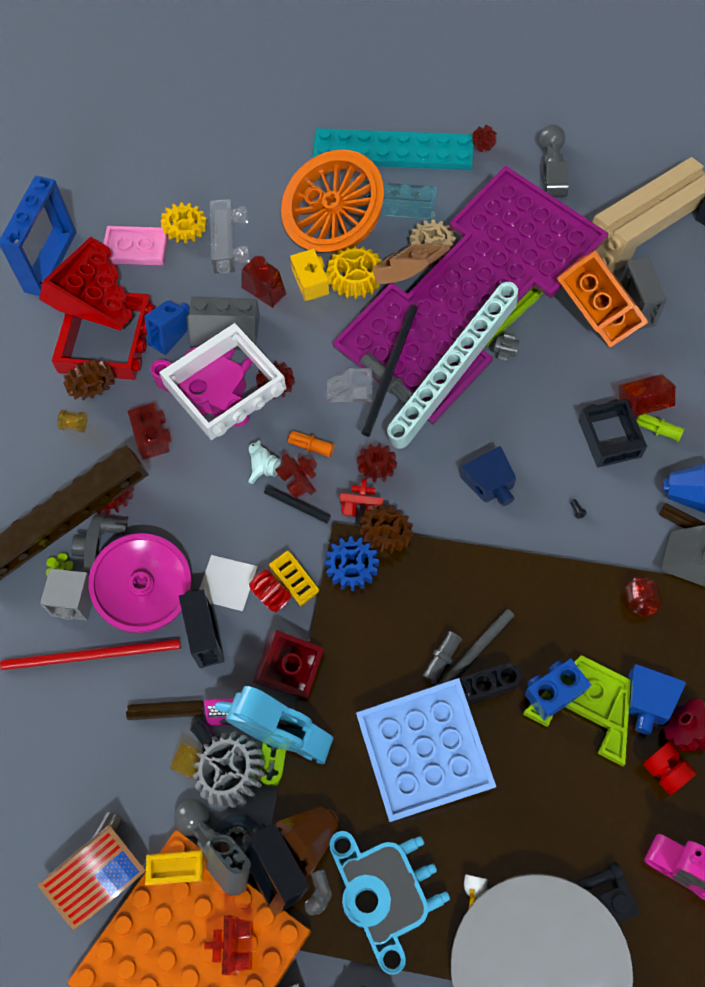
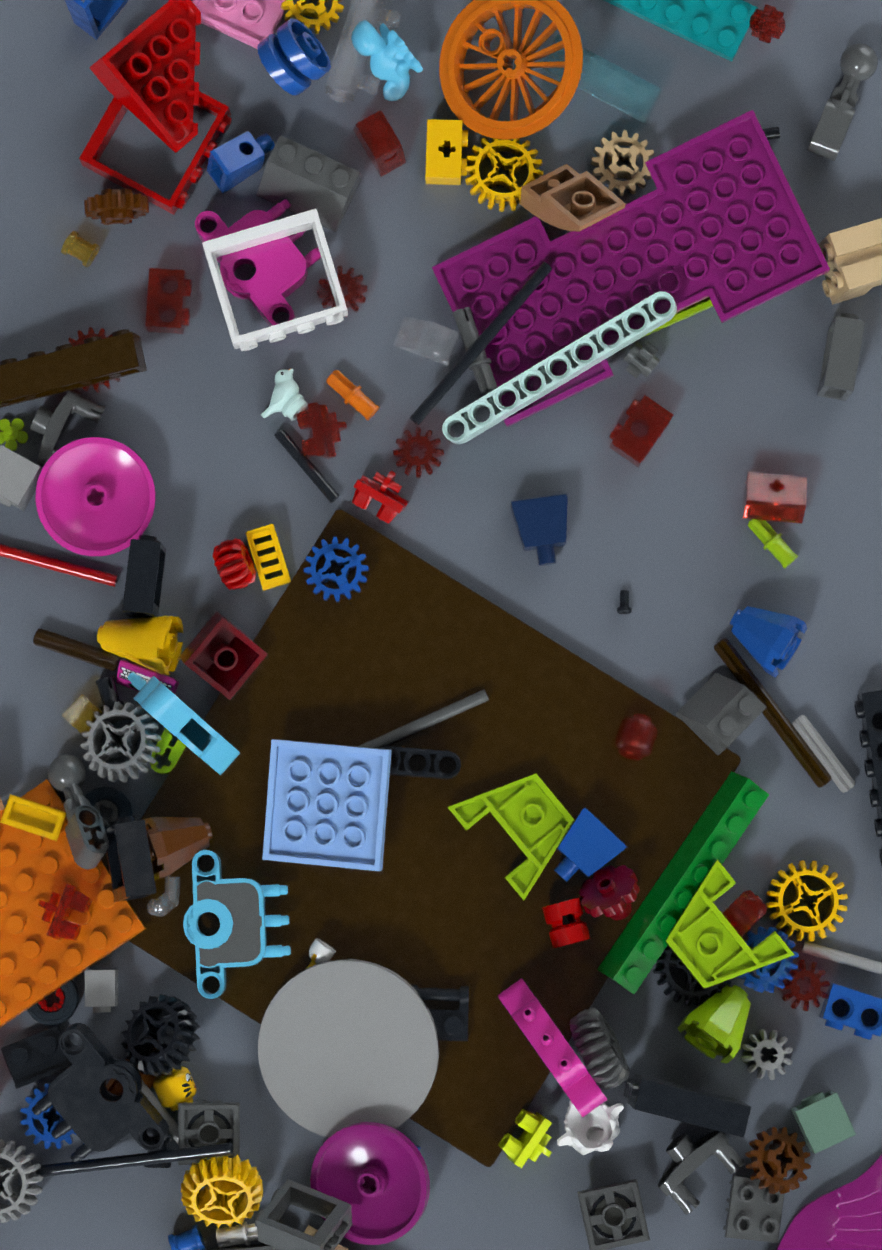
camera: 20 degrees right, 20 degrees up
white sticker [199,555,258,611] -> none
reddish brown gear [359,504,414,554] -> none
dark grey pin [422,631,462,685] -> none
blue brick [524,659,591,721] -> none
orange slope [557,250,649,348] -> none
black window [578,399,647,468] -> none
none -> yellow cone [97,615,183,675]
none -> blue wheel [257,18,331,96]
none -> medium azure animal [351,20,424,102]
none -> clear red brick [609,395,674,468]

